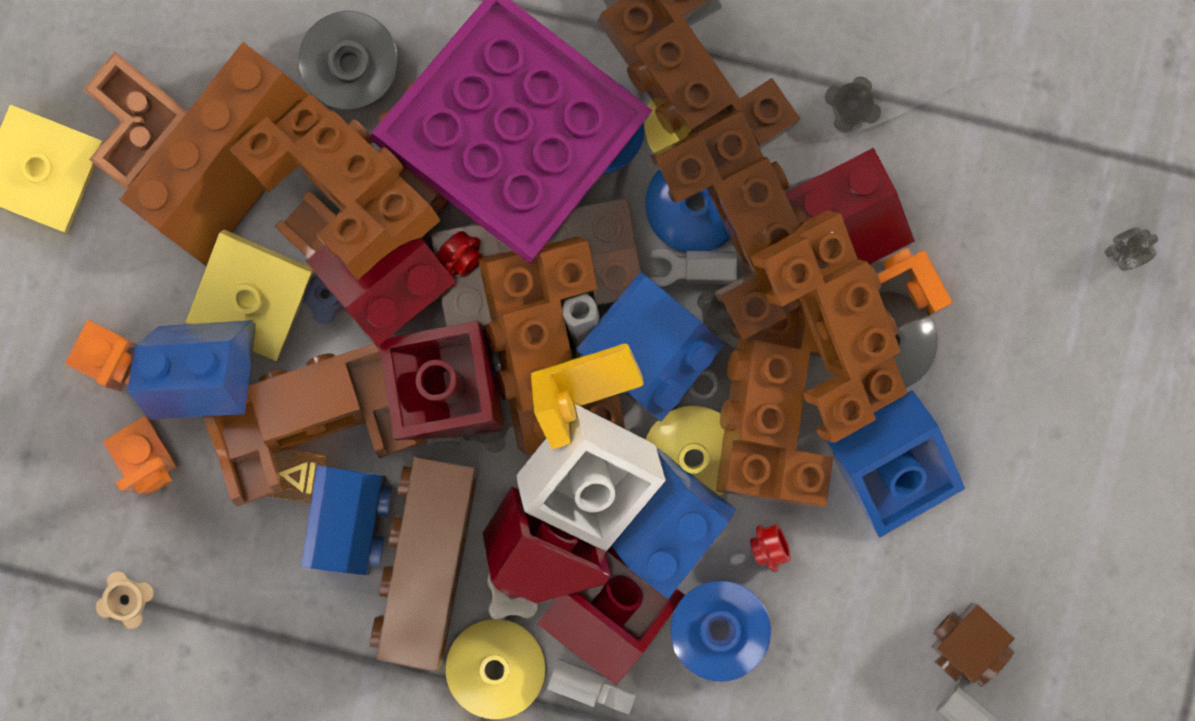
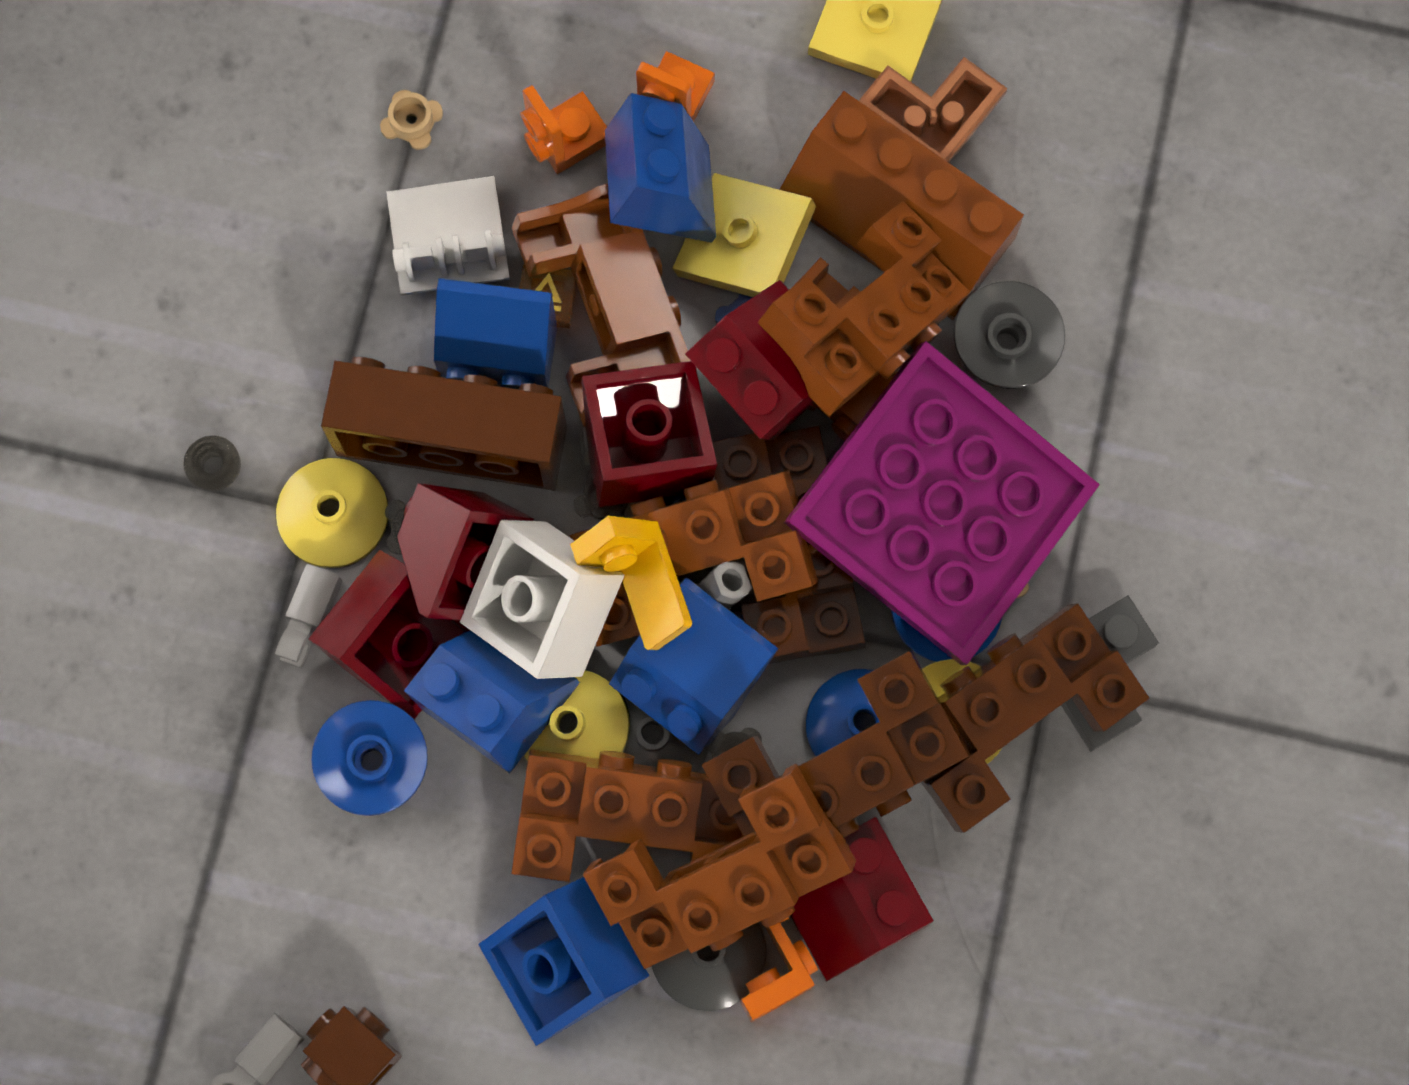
camera: 85 degrees right, 10 degrees down
red plate [436,230,482,277] -> none
light grey bar [651,248,737,286] -> none
red plate [750,524,791,572] -> none
clear smoke plate [824,76,881,133] -> none
none -> white hinge [386,176,510,296]

